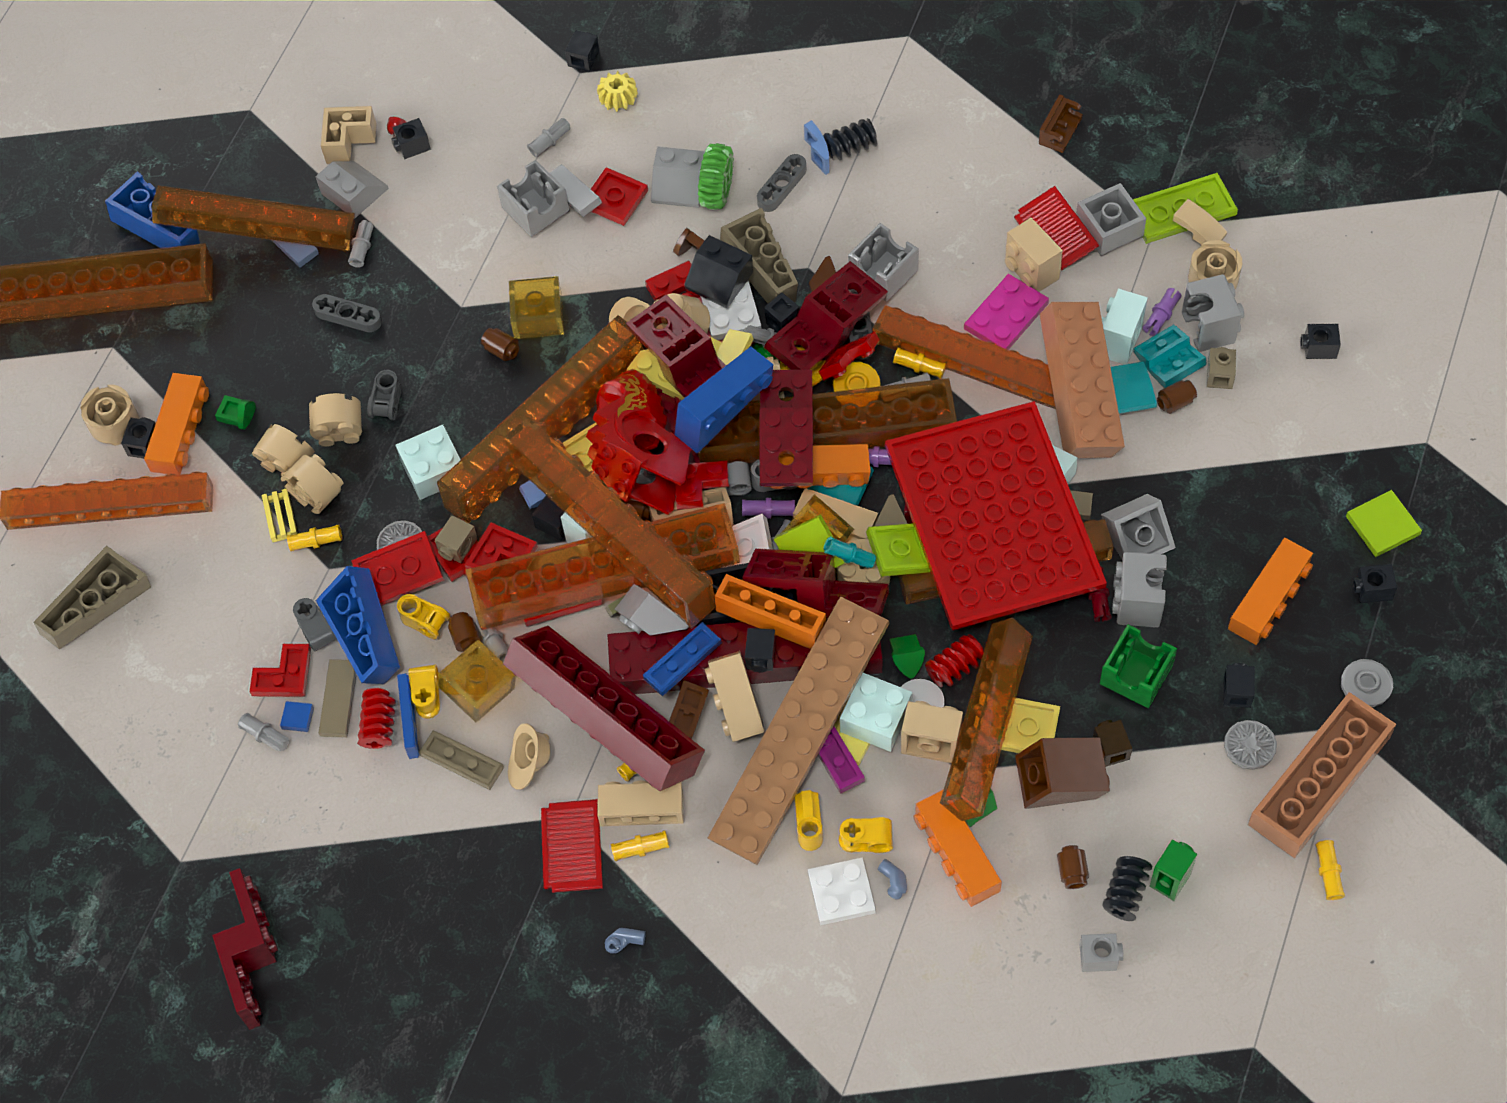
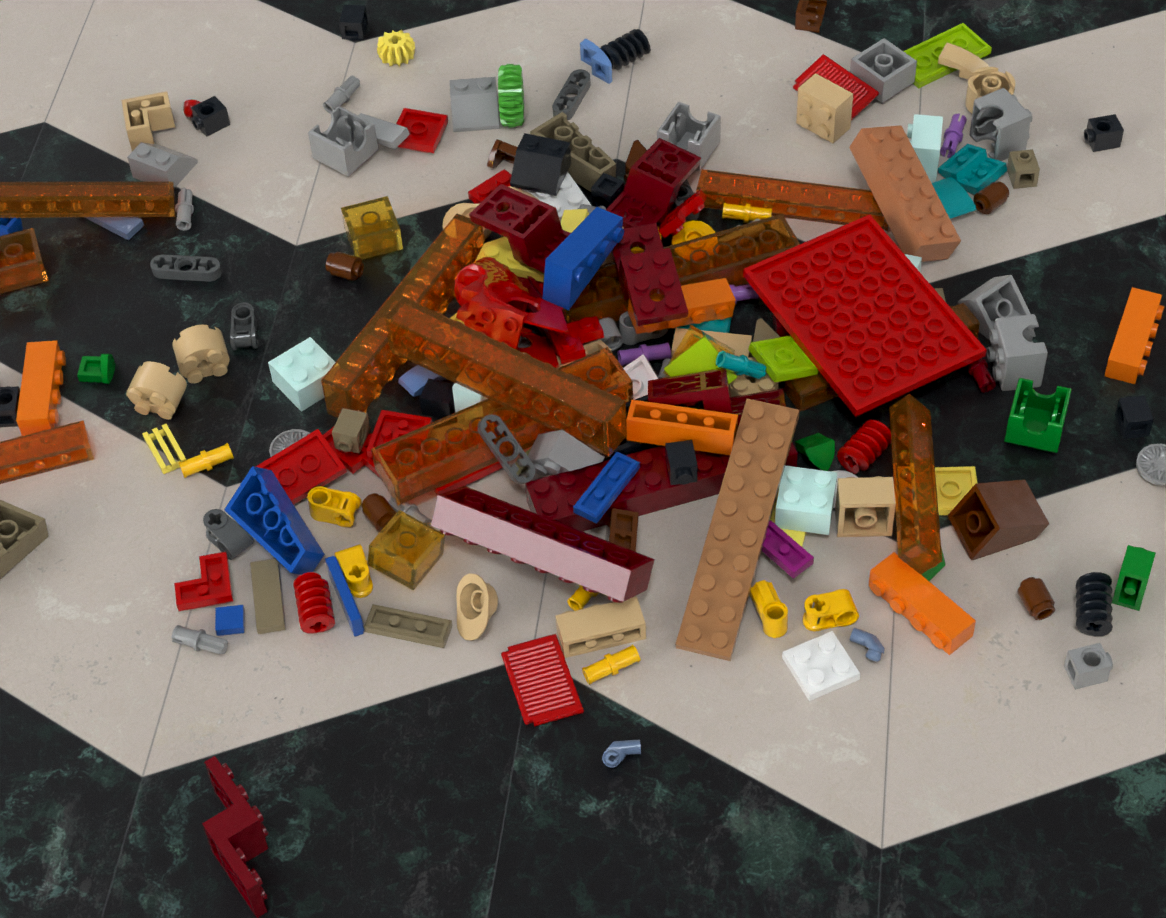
camera: 15 degrees left, 10 degrees down
tan brick [281,454,344,514] -> none
tan brick [705,651,764,742] -> none
dark pink plate [964,273,1049,354] -> none
dark brown brick [1093,720,1132,767] -> none
none -> dark grey beam [478,415,535,484]

